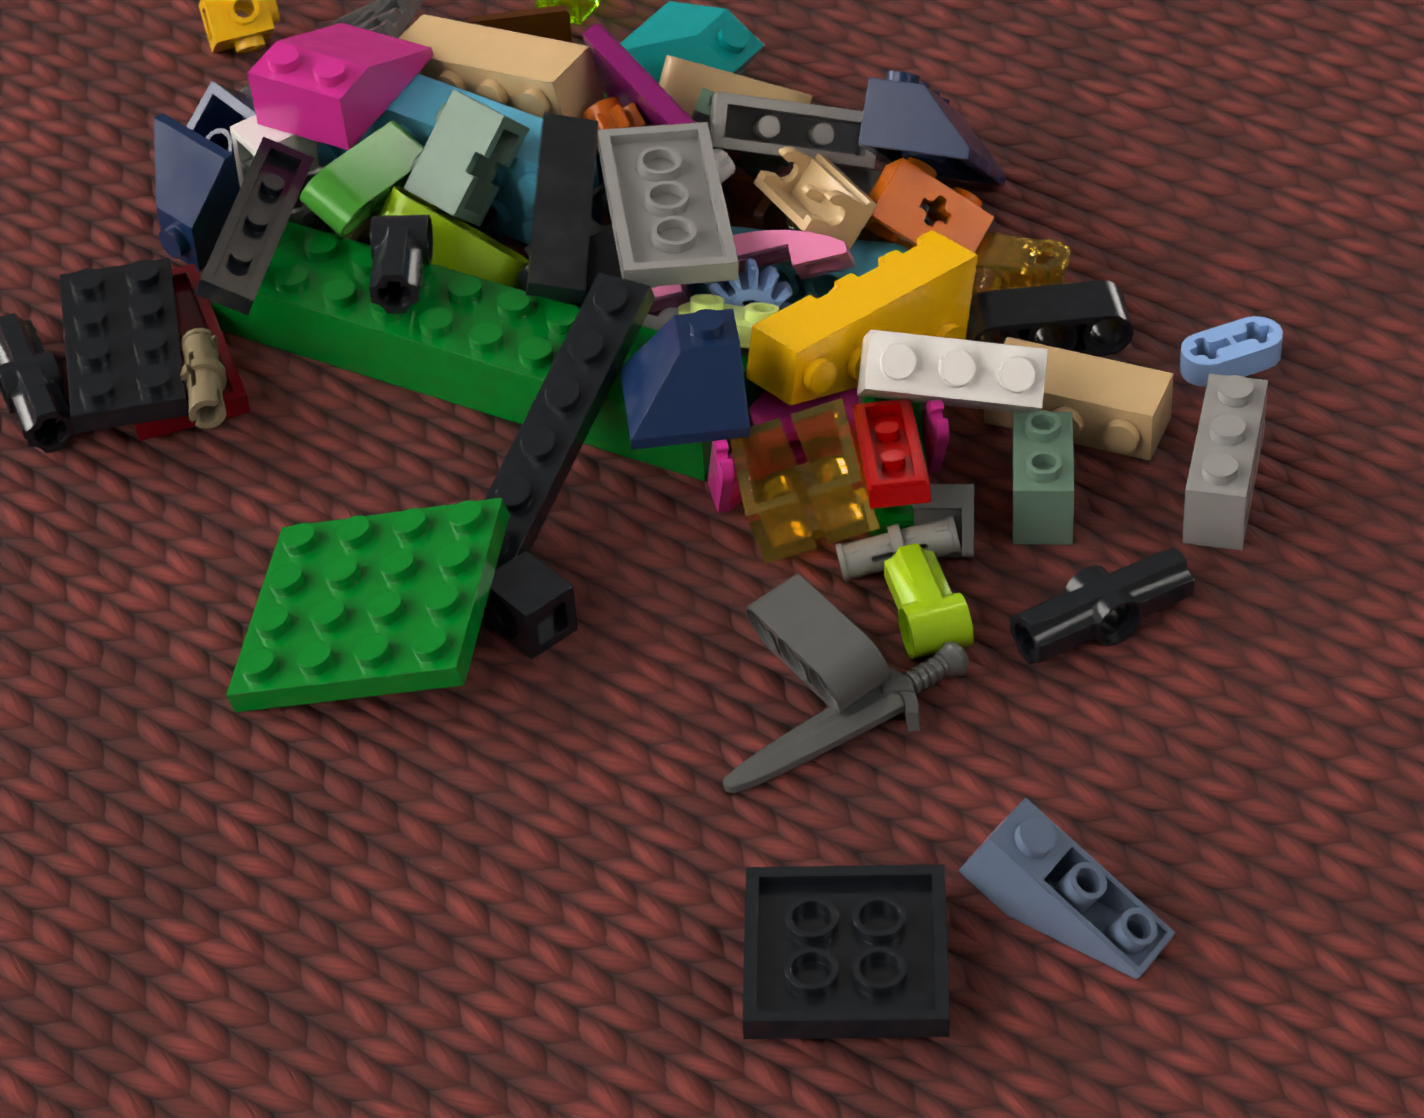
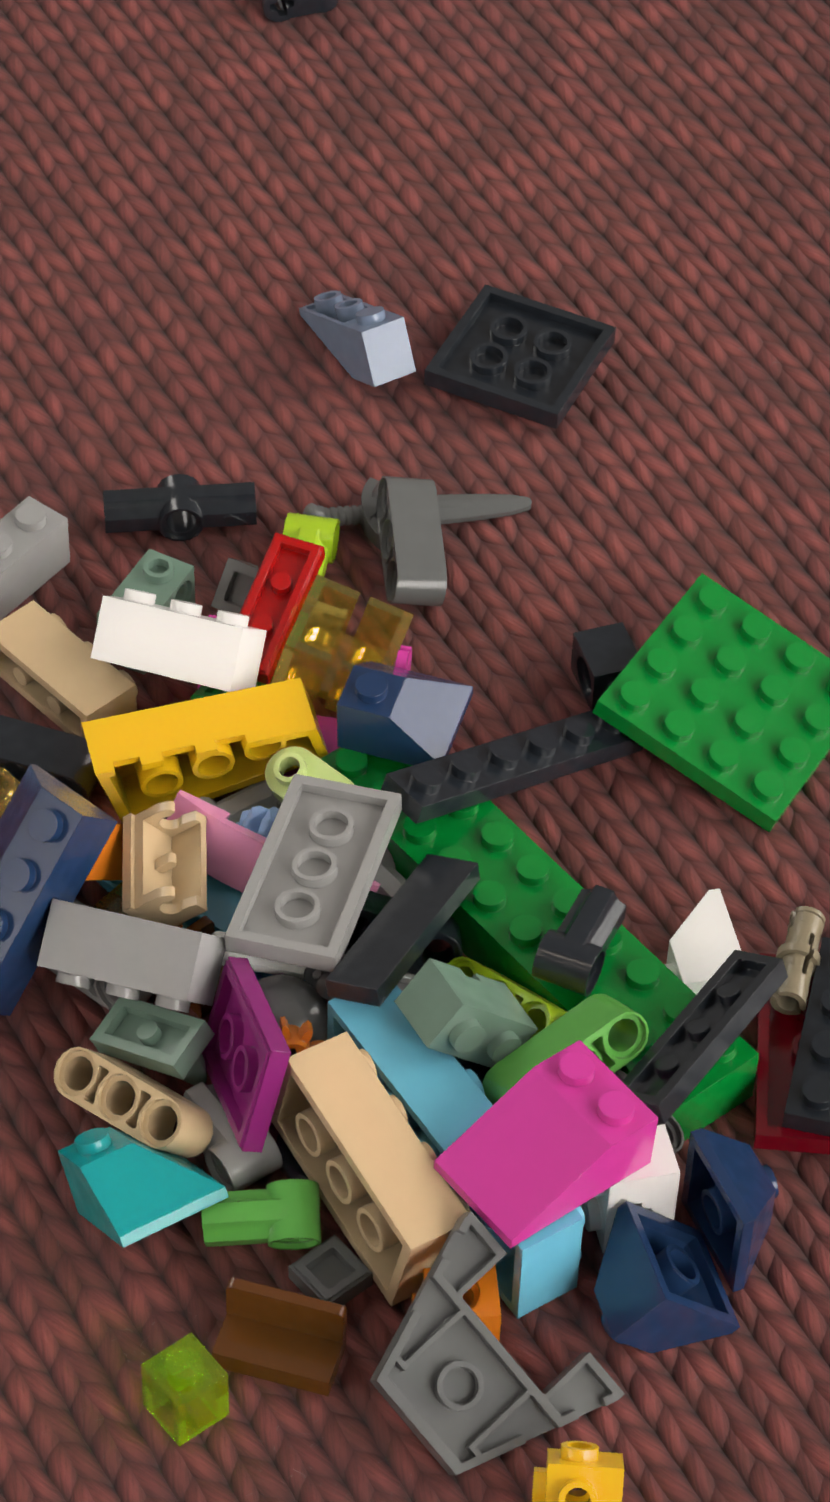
camera: 160 degrees left, 5 degrees up
none -> white slope [664,888,741,994]

